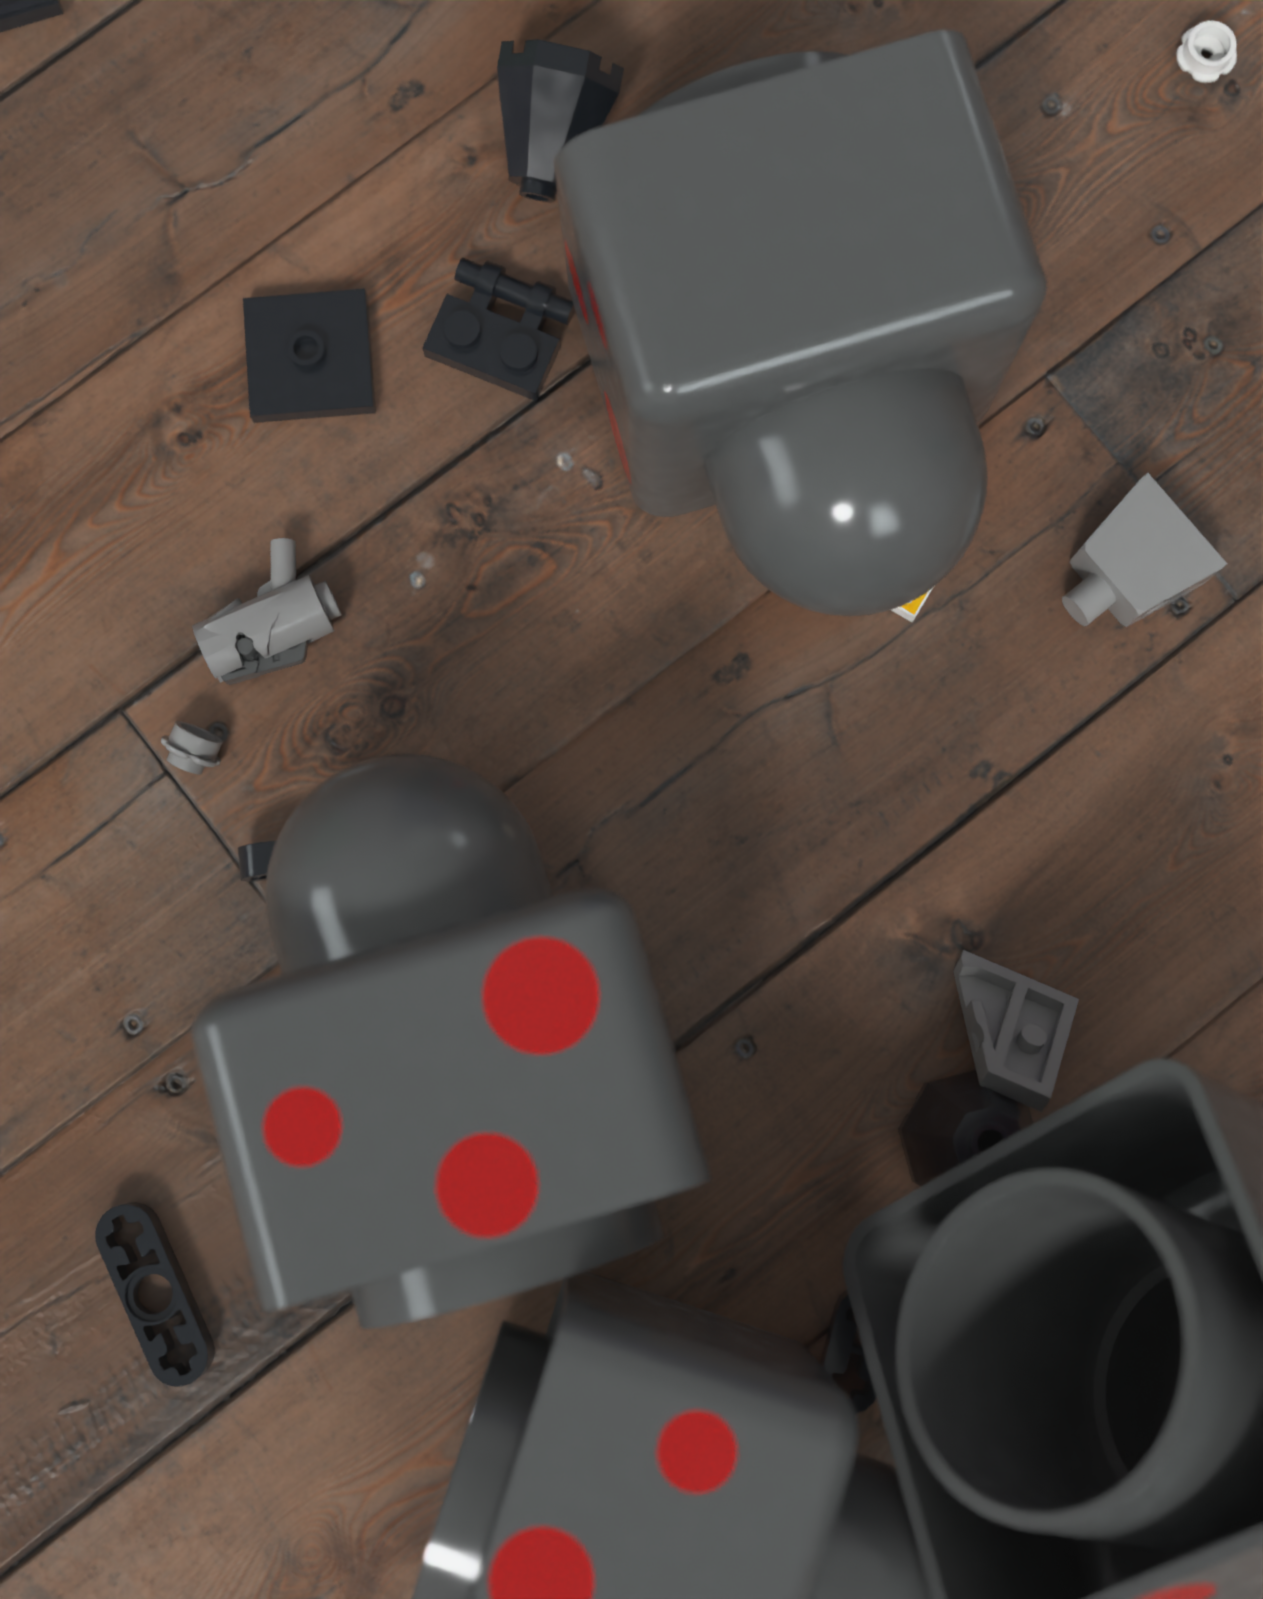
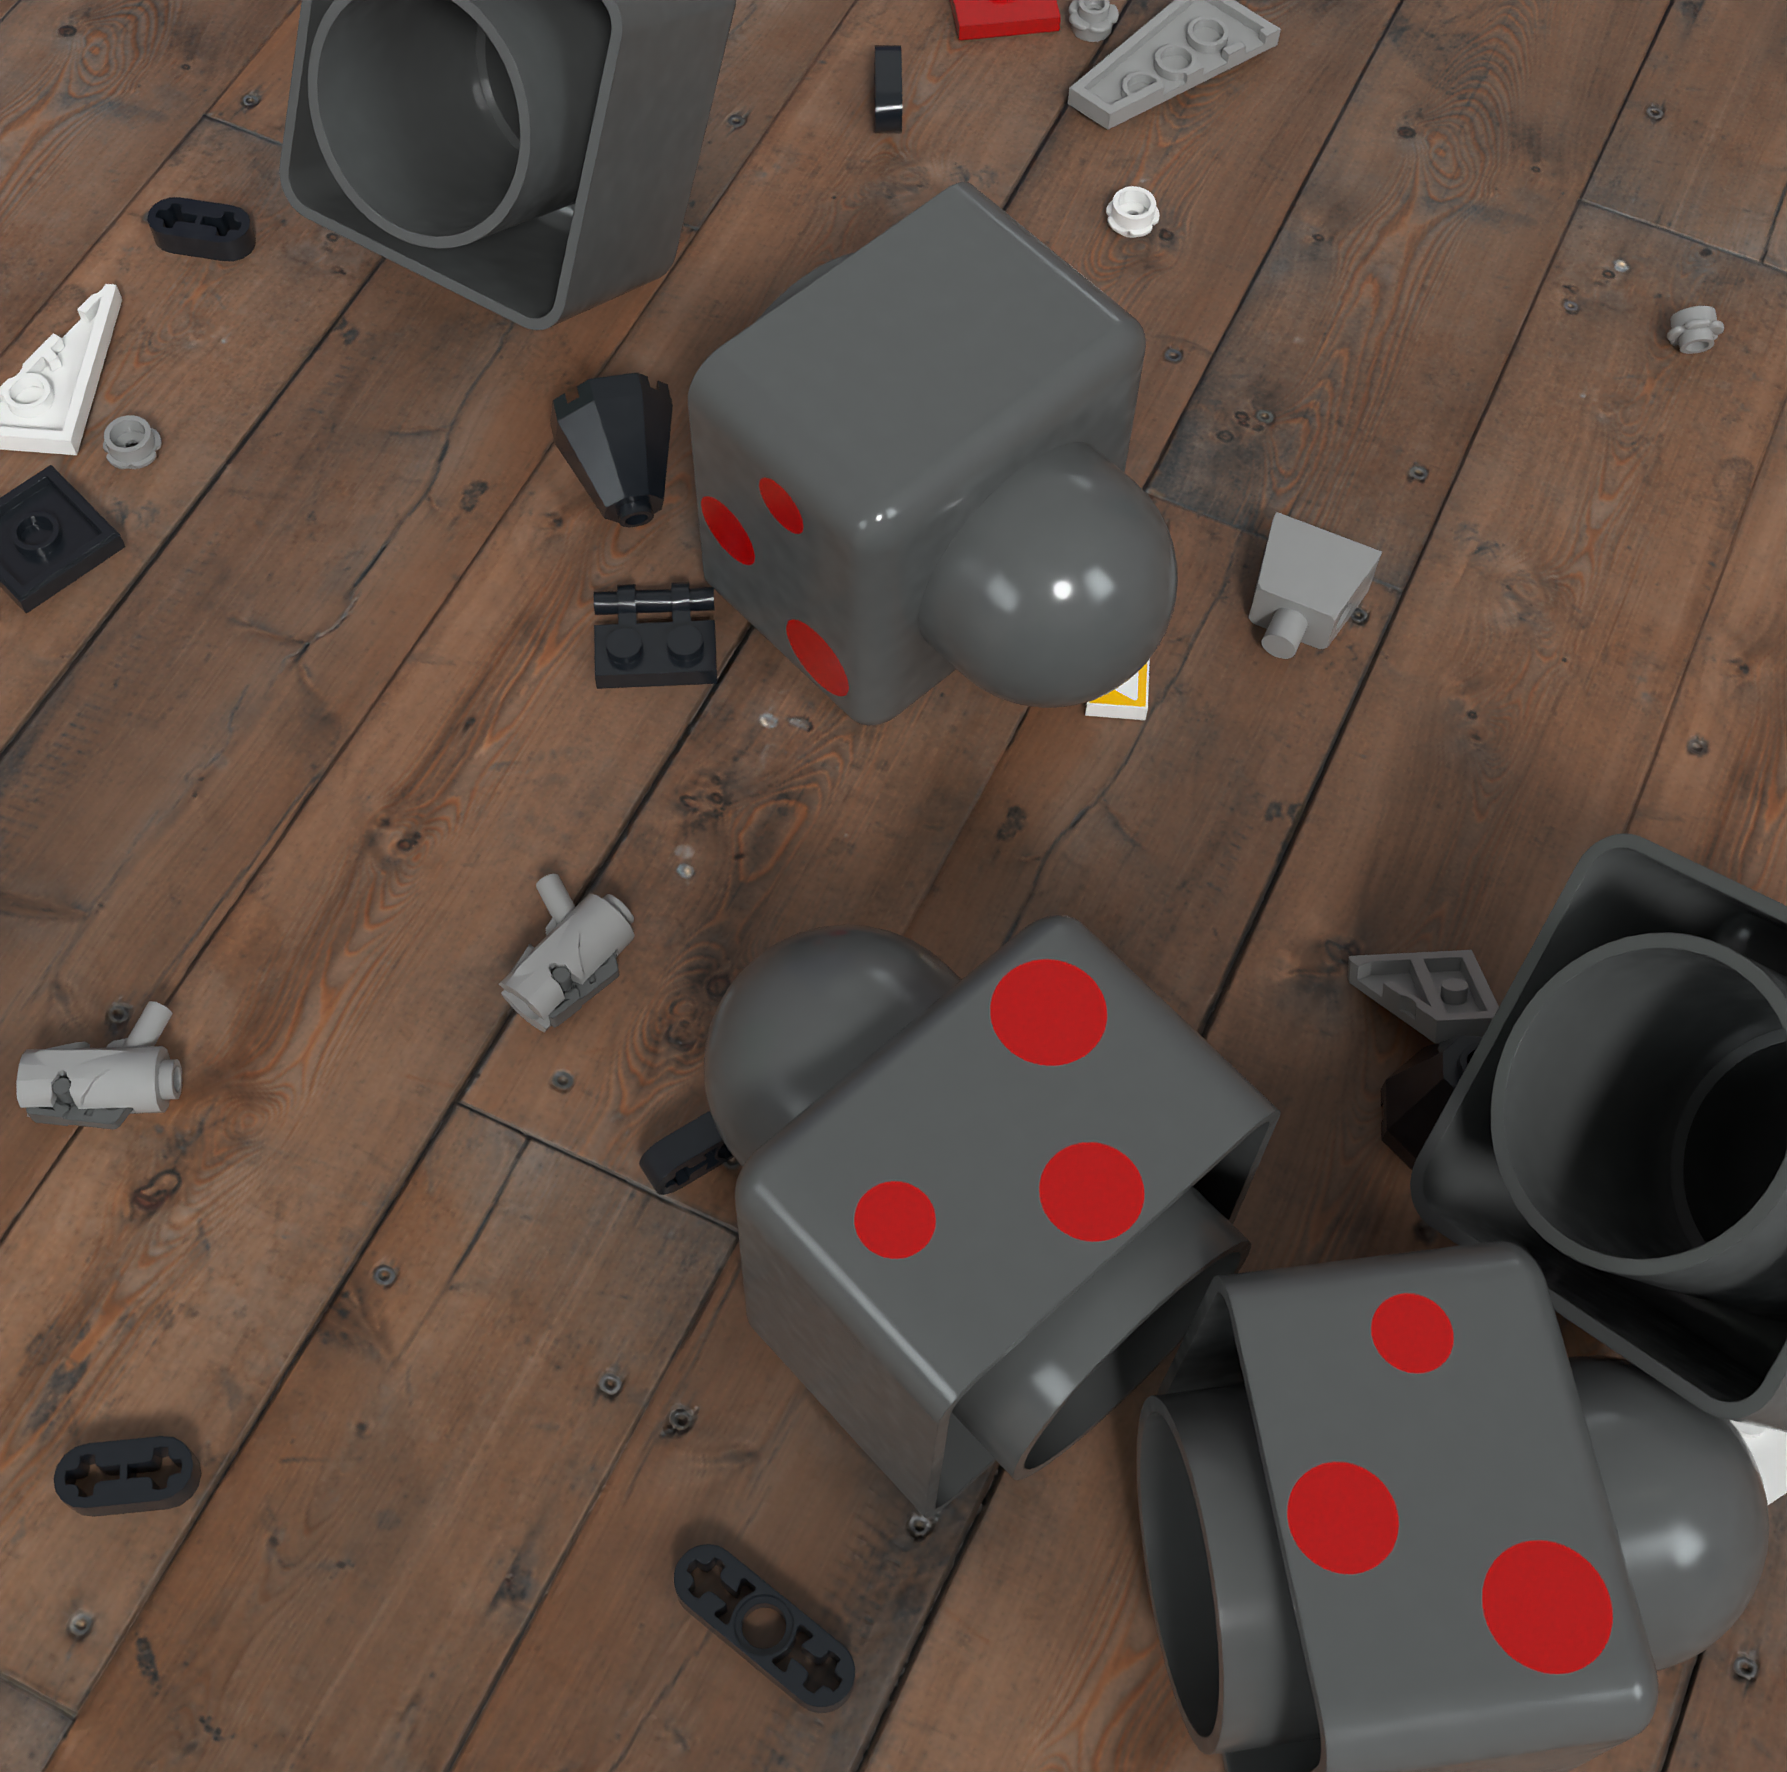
camera: 30 degrees left, 20 degrees down
light grey plate [161,721,223,775] -> none
black plate [243,288,376,423] -> none

